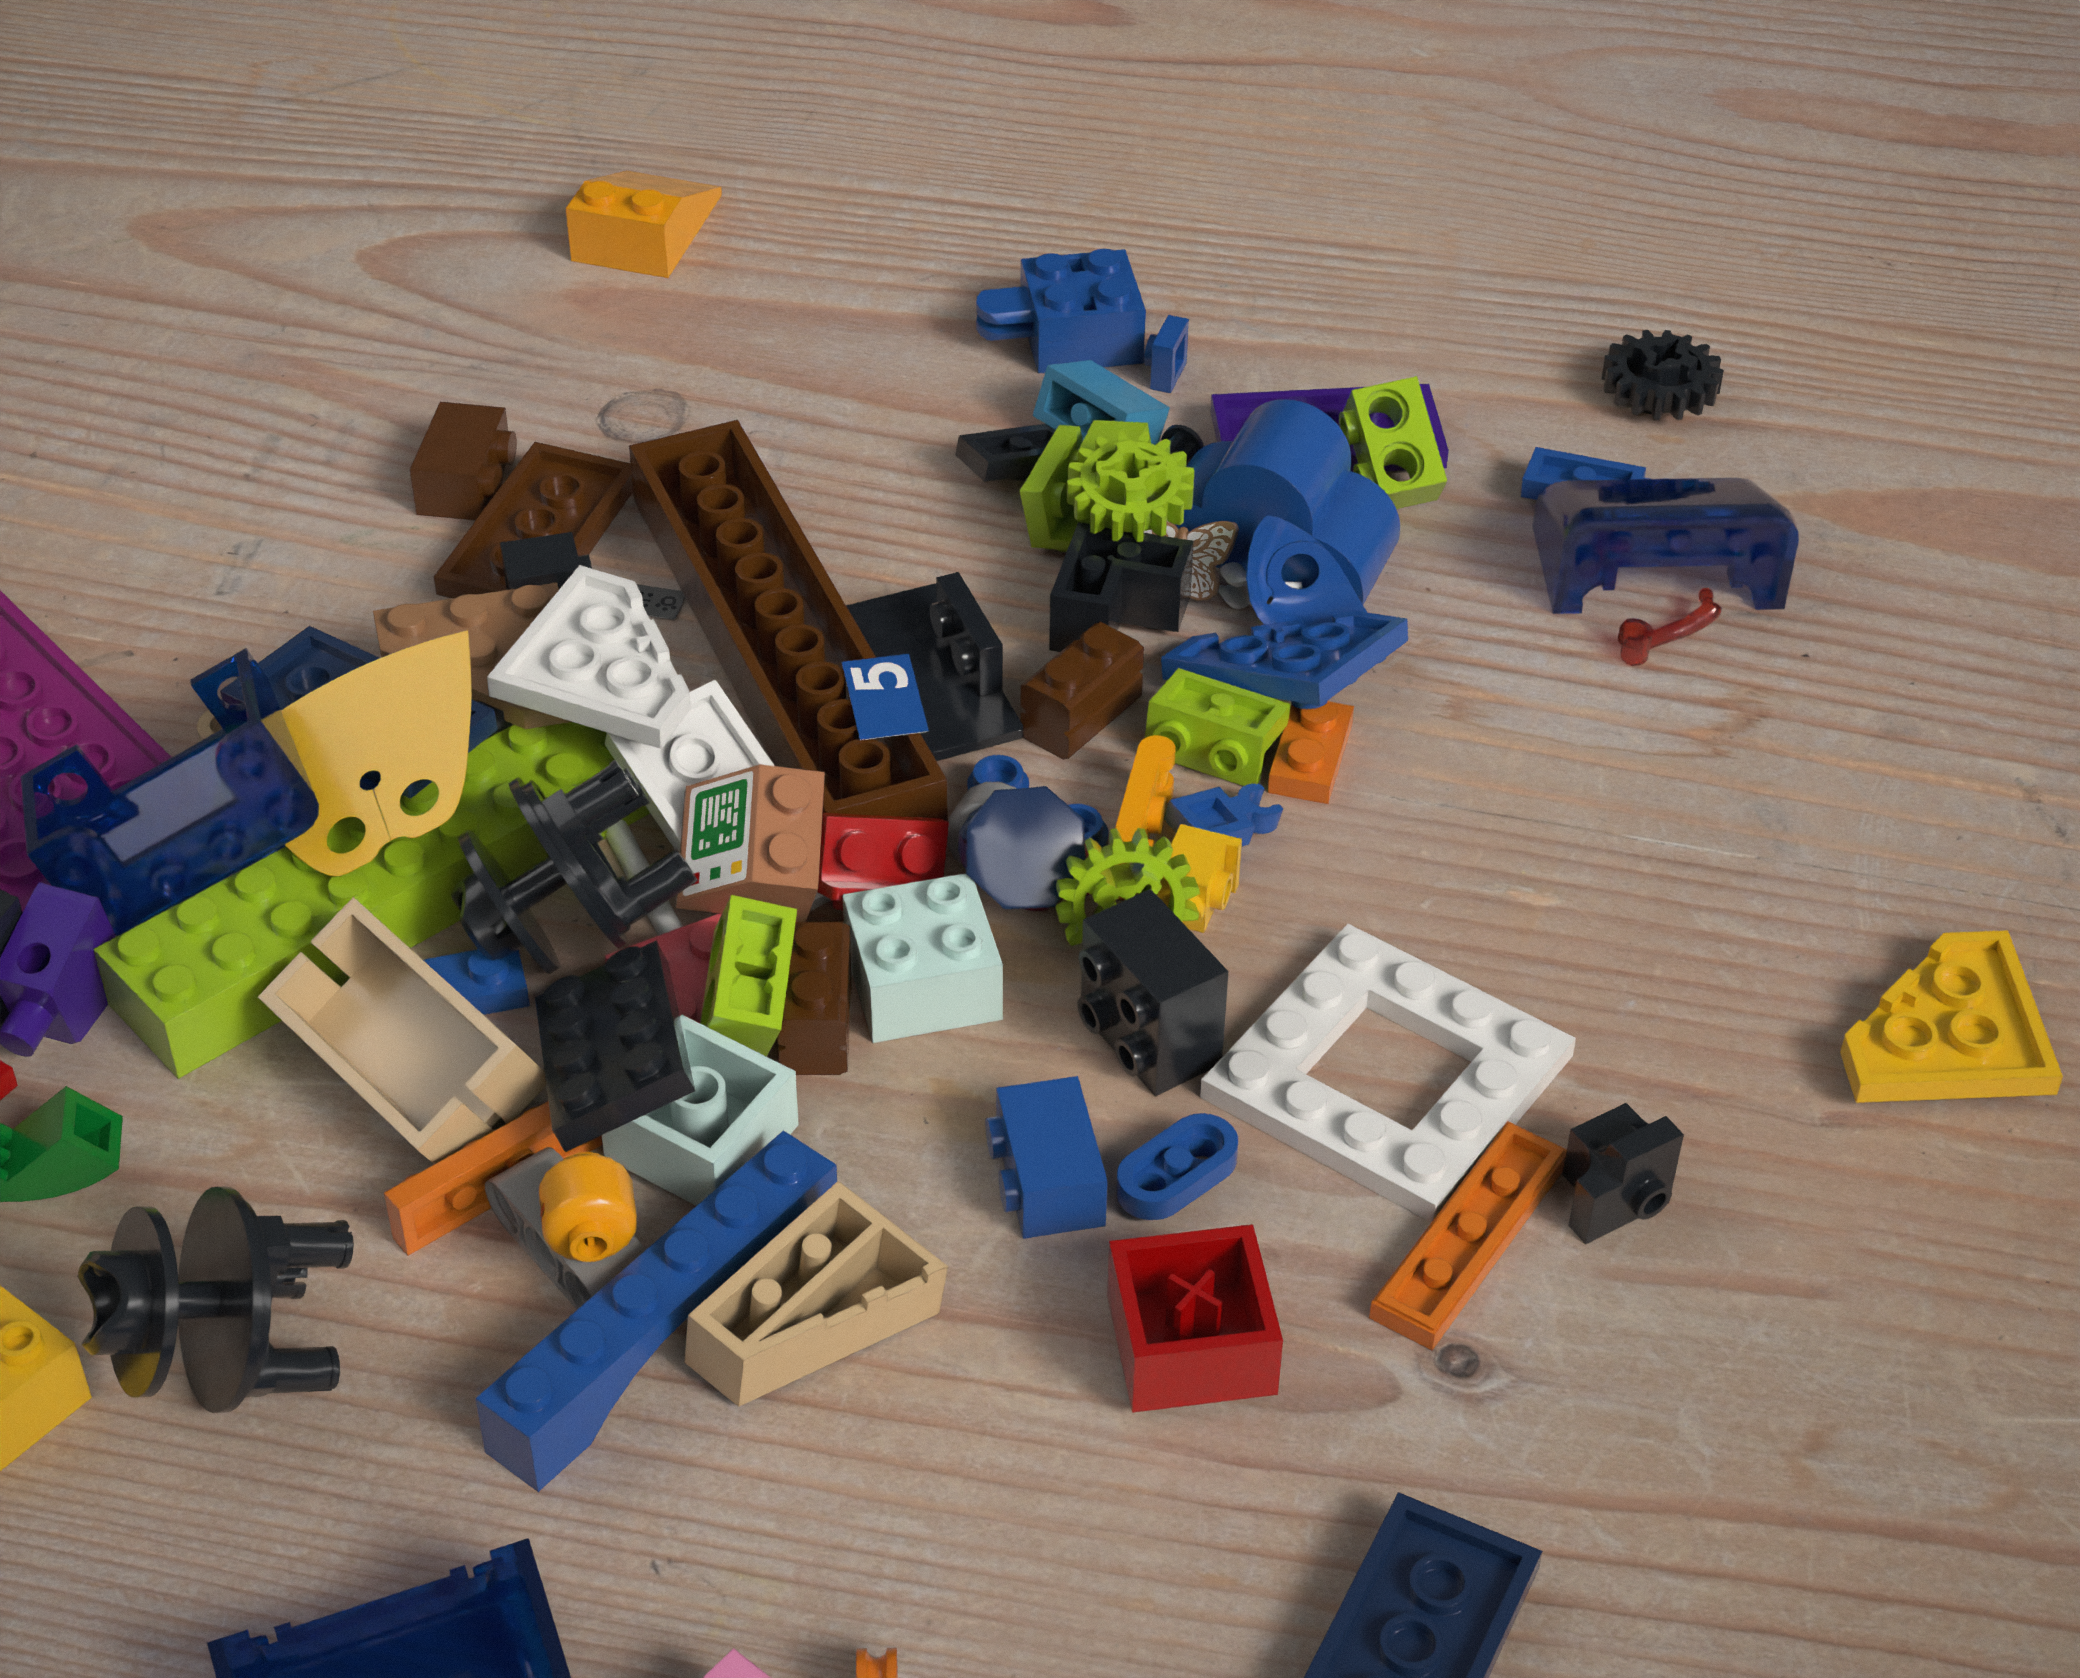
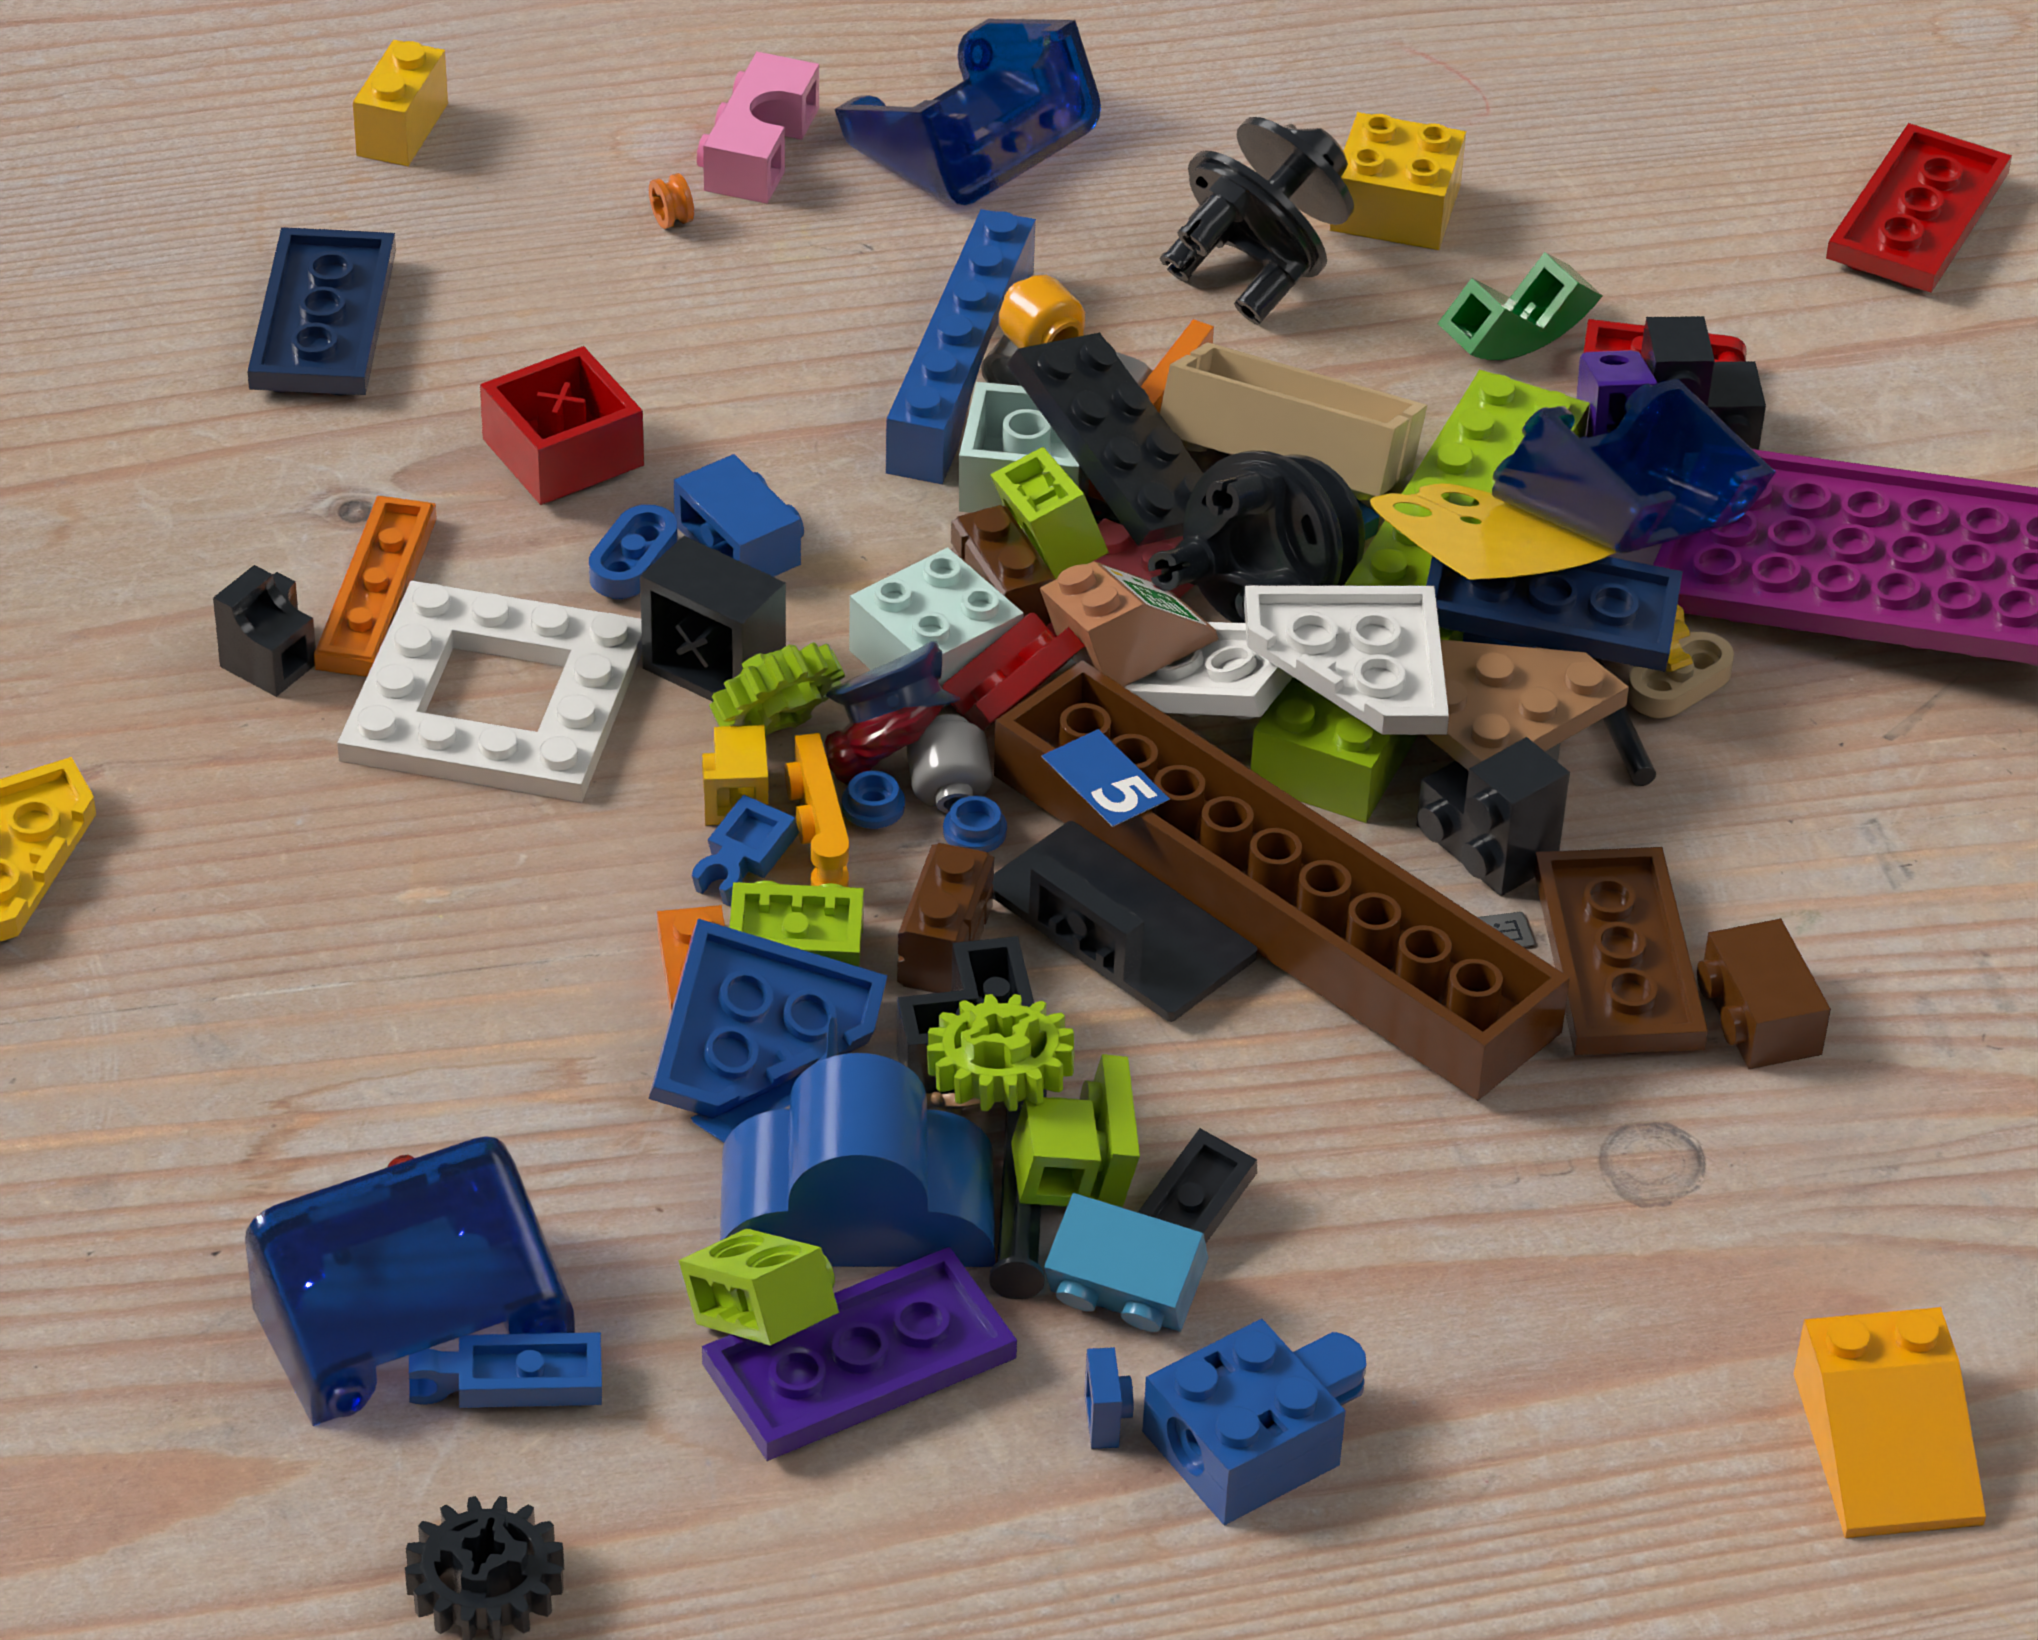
camera: 155 degrees right, 0 degrees up
tan wedge [684,1181,948,1407] -> none

